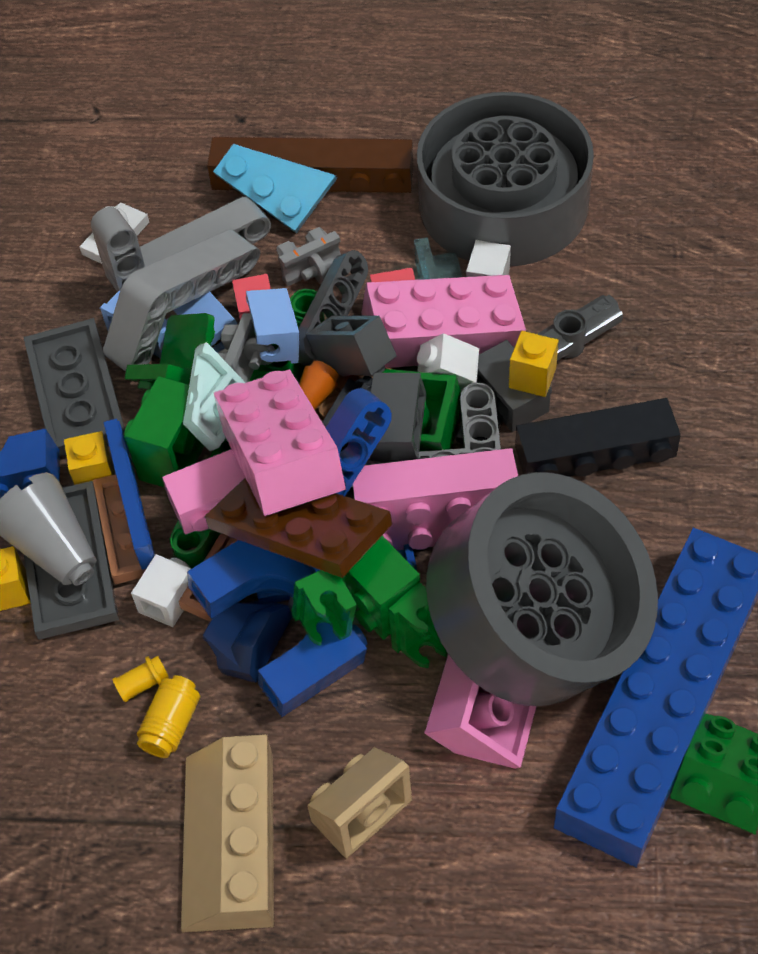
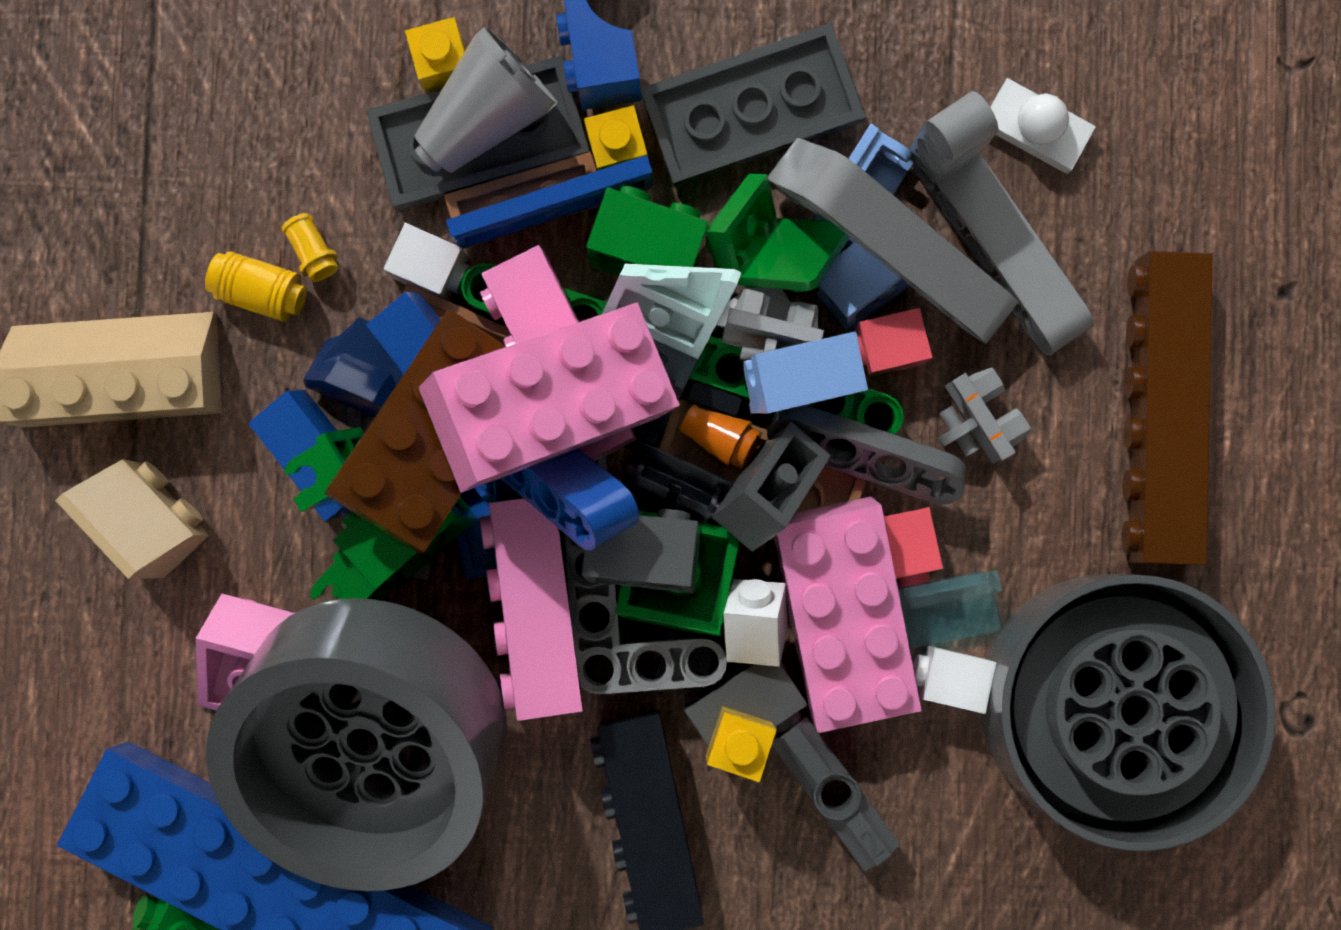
camera: 85 degrees right, 30 degrees up
medium azure wing [213,144,337,234] -> none

